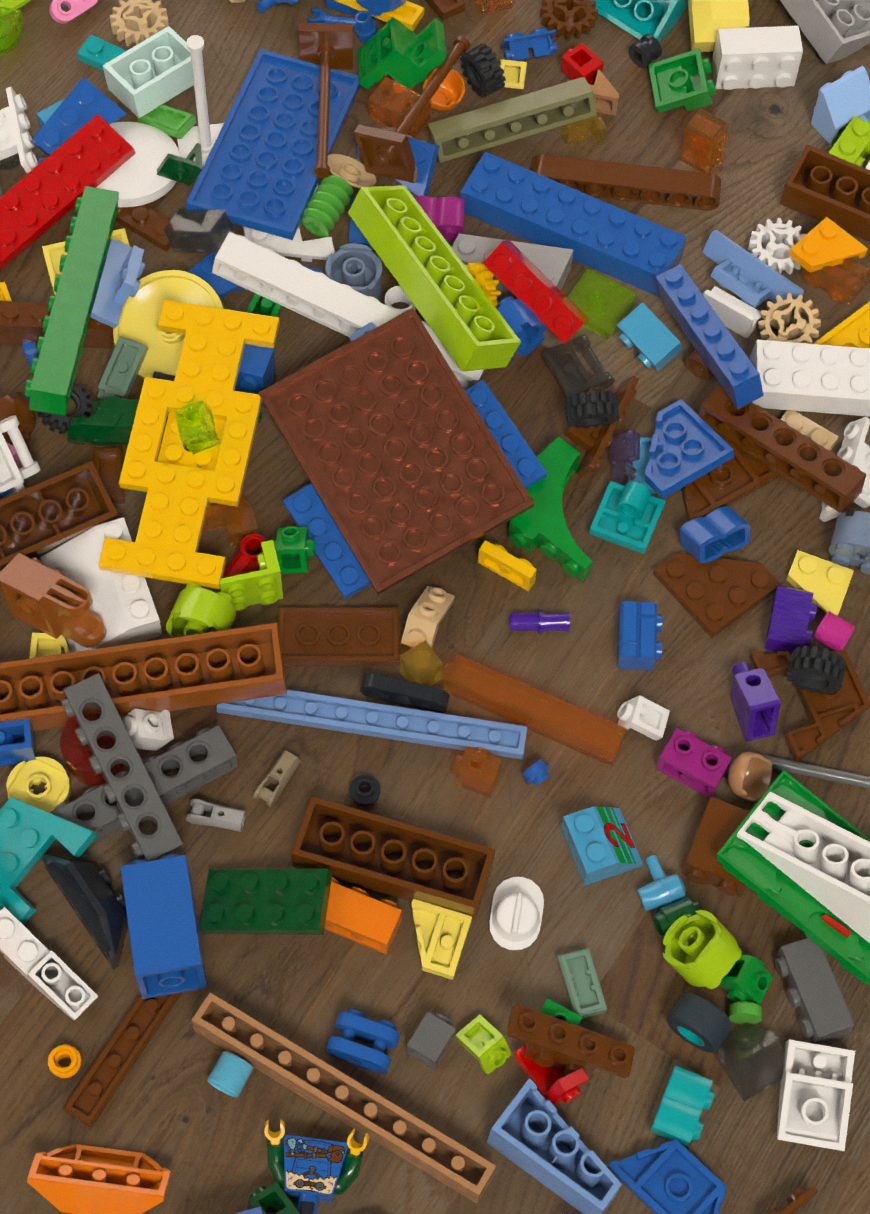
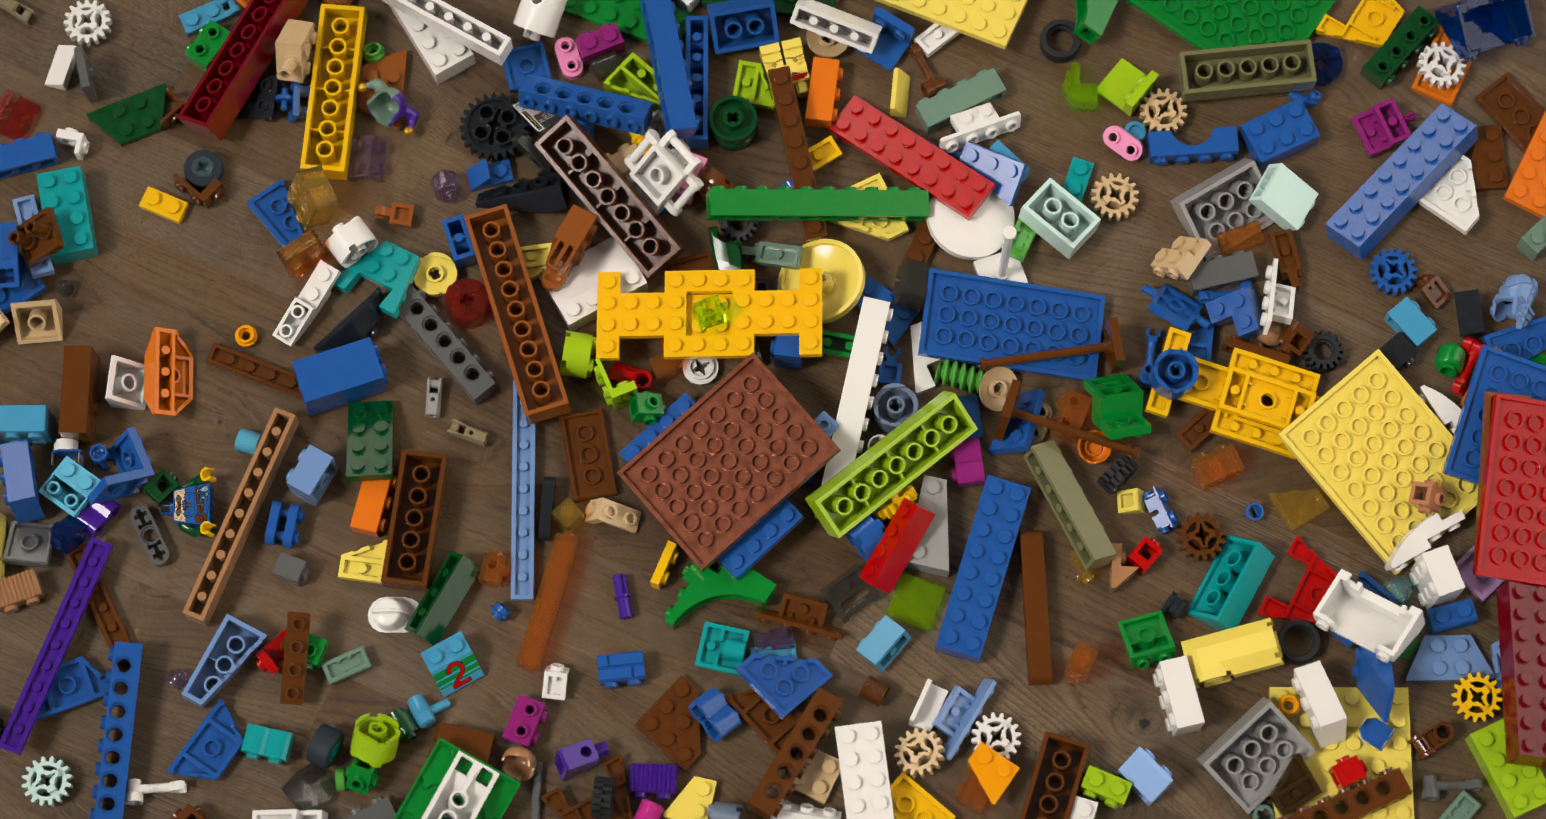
camera: 85 degrees right, 10 degrees up
dark grey brick [61,673,183,862] -> none
medium blue bracket [90,239,145,328] -> none
white brick [121,708,174,751] -> none
dark green bracket [157,143,203,186] -> none
black plate [349,775,381,806] -> none
lime bracket [455,1014,511,1075] -> none
black tyre [565,390,620,428] -> none
blue brick [655,264,764,409] -> none
none -> medium blue brick [286,445,339,507]
none -> dark green brick [404,551,482,646]
none -> white gear [683,359,719,386]

